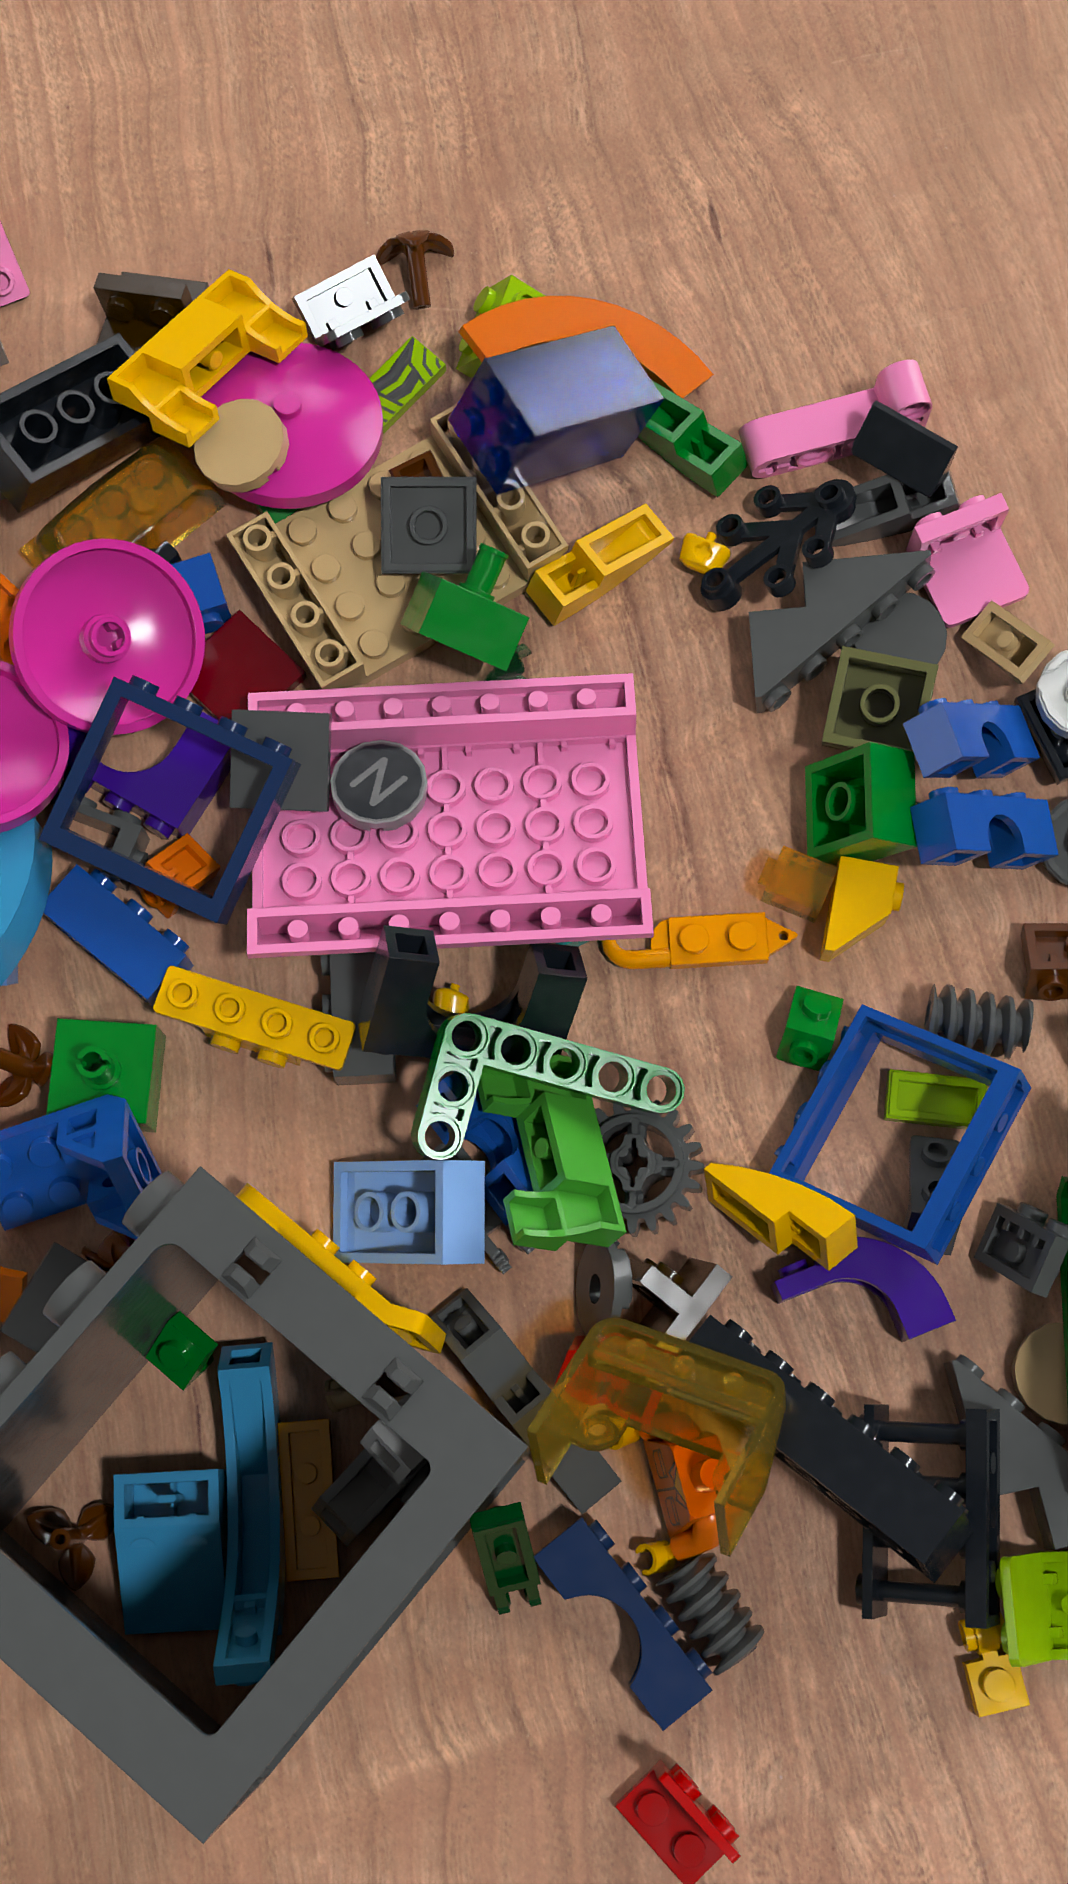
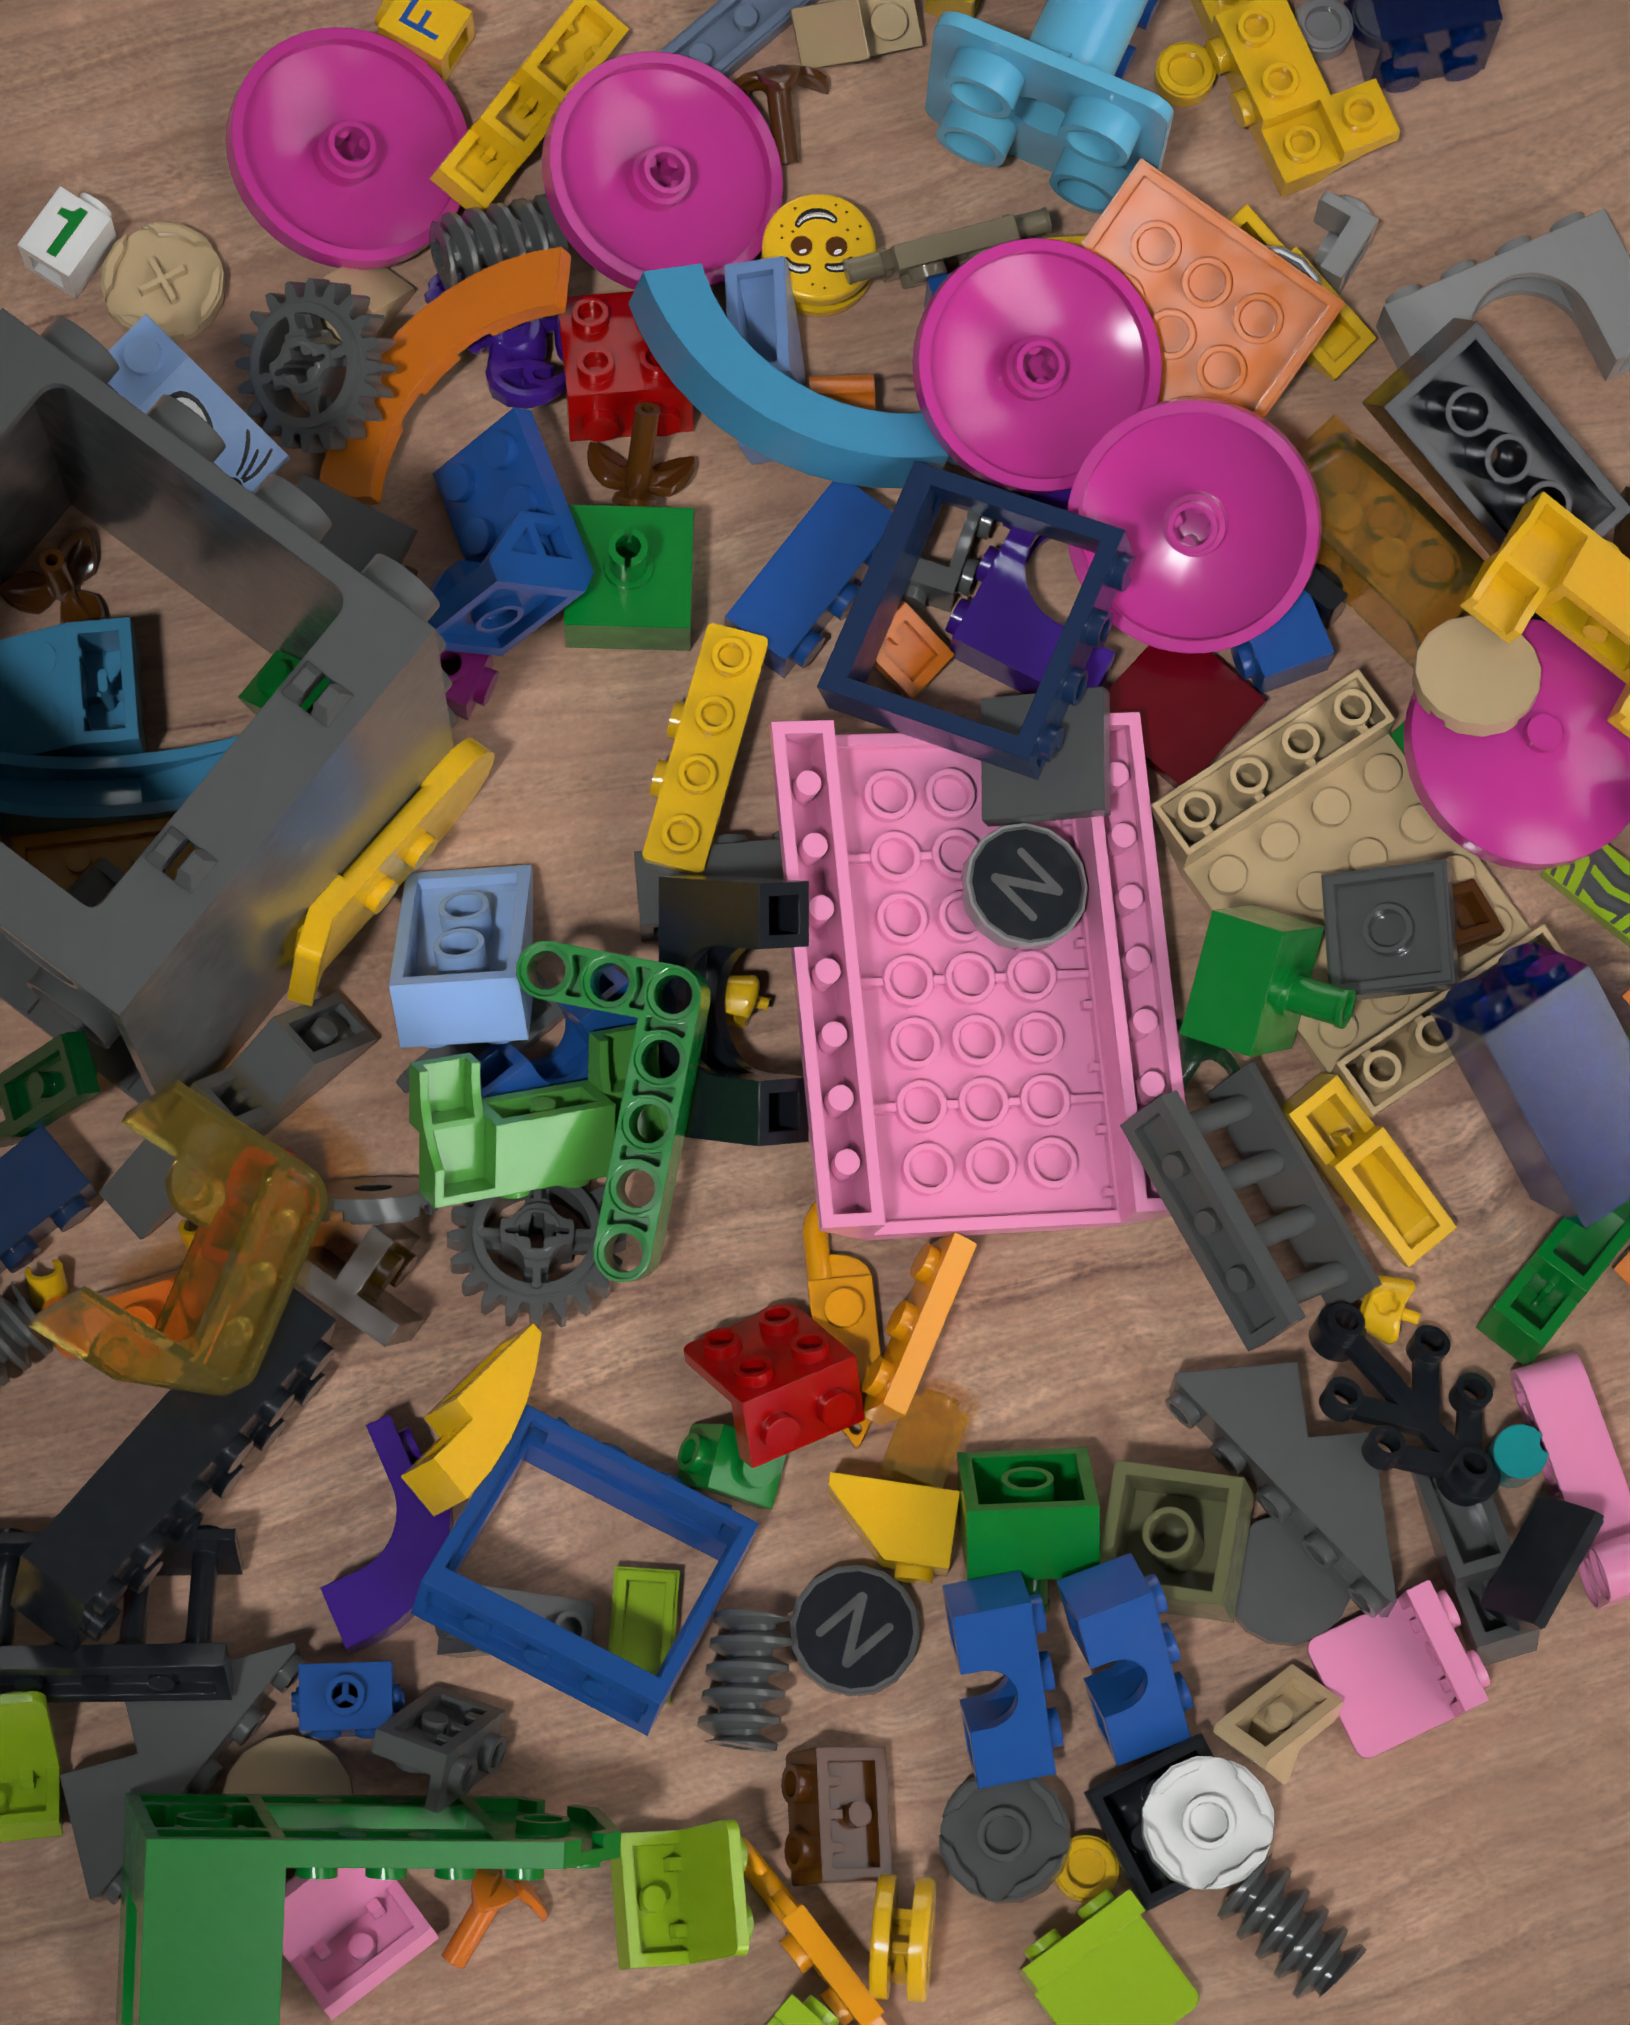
camera: 80 degrees right, 0 degrees up
none -> blue head [291,1661,405,1740]
none -> red bracket [683,1303,865,1469]
none -> black tile [789,1565,920,1697]
none -> light orange plate [862,1232,977,1425]
none -> dark grey fence [1120,1062,1382,1352]
none -> teal piece [1485,1424,1549,1488]

